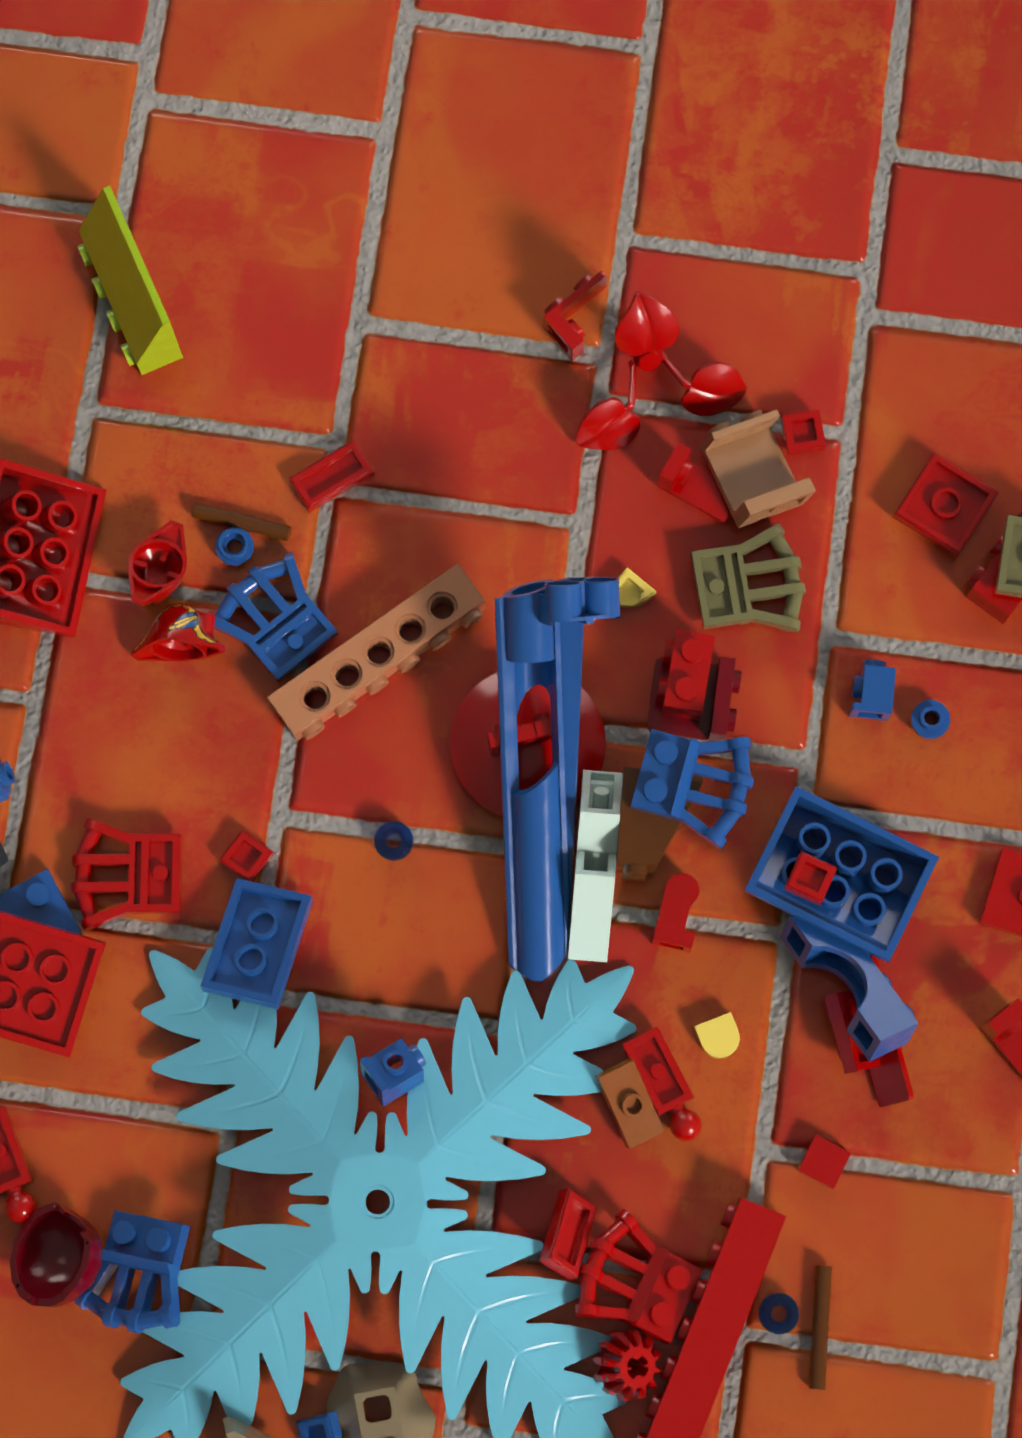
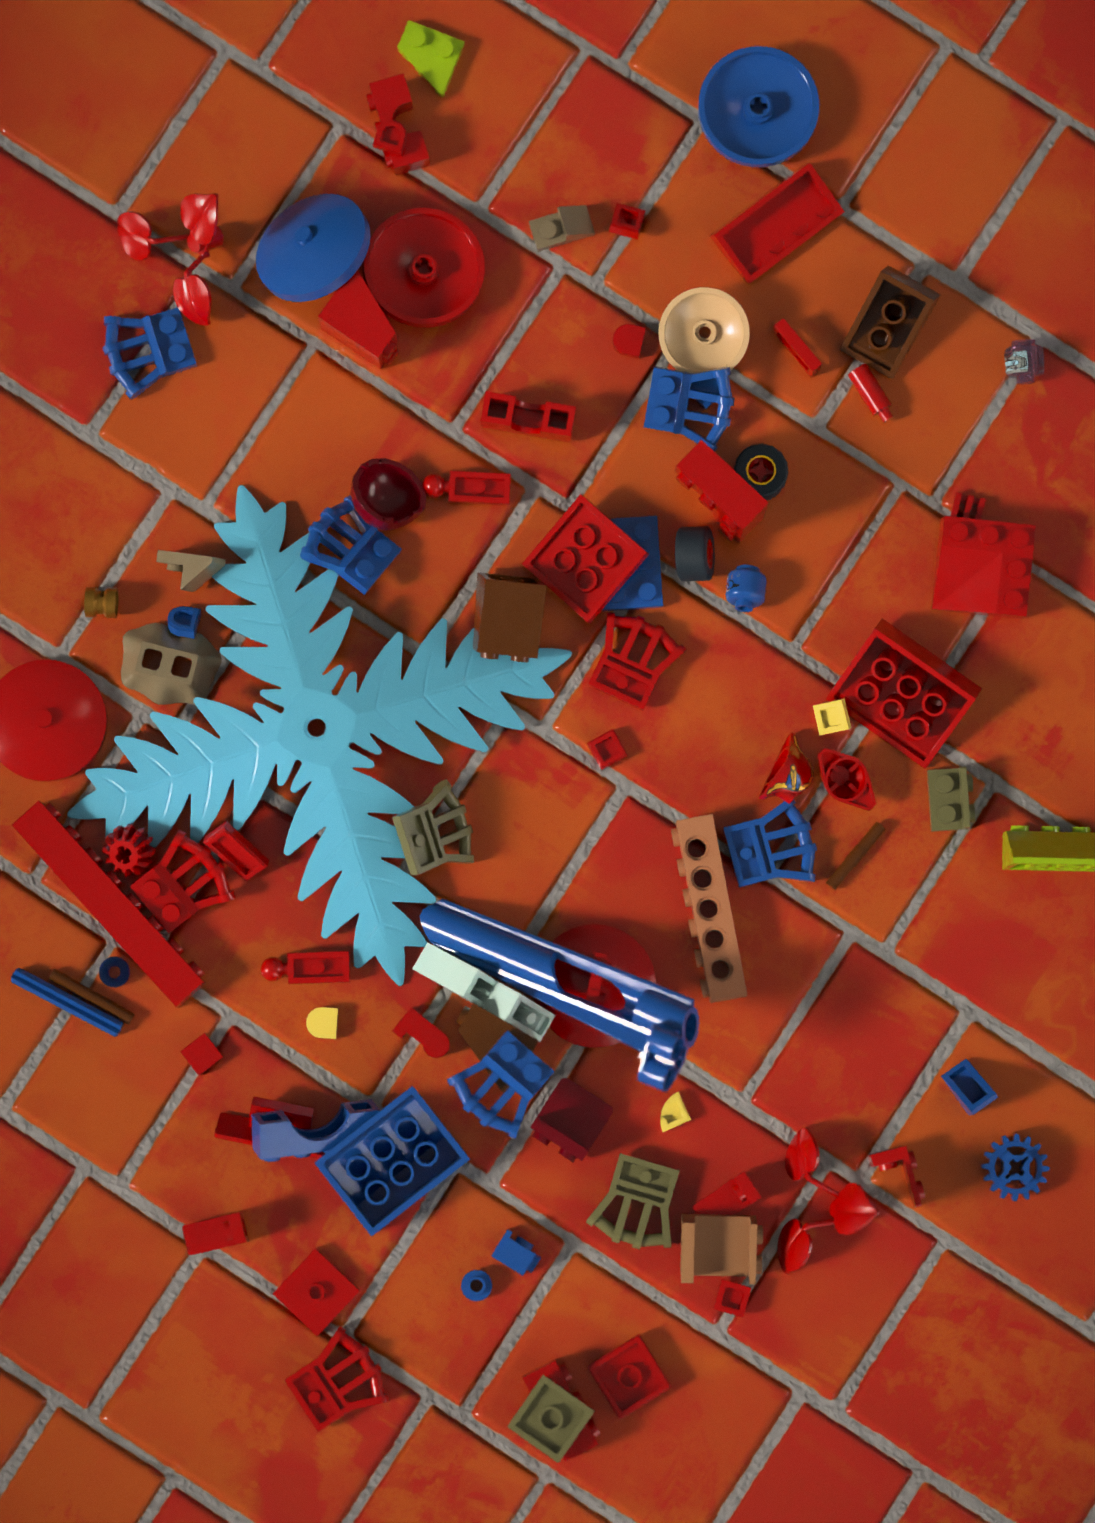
camera: 115 degrees right, 5 degrees up
blue plate [200,878,313,1009] -> none
blue plate [215,527,254,566] -> none
red tile [289,440,374,513] -> none
blue brick [360,1038,426,1107] -> none
clear blue plate [374,821,413,861] -> none
dark orange plate [595,1058,664,1149] -> none
red brick [656,629,715,721] -> none
red tile [784,851,837,906] -> none
none -> blue axle [10,968,123,1036]
none -> olive plate [392,780,474,876]
none -> reddish brown slope [473,572,547,663]
none -> light yellow plate [813,698,851,735]
none -> olive bracket [927,766,975,832]
none -> blue slope [941,1059,998,1115]
none -> blue gear [981,1134,1050,1201]

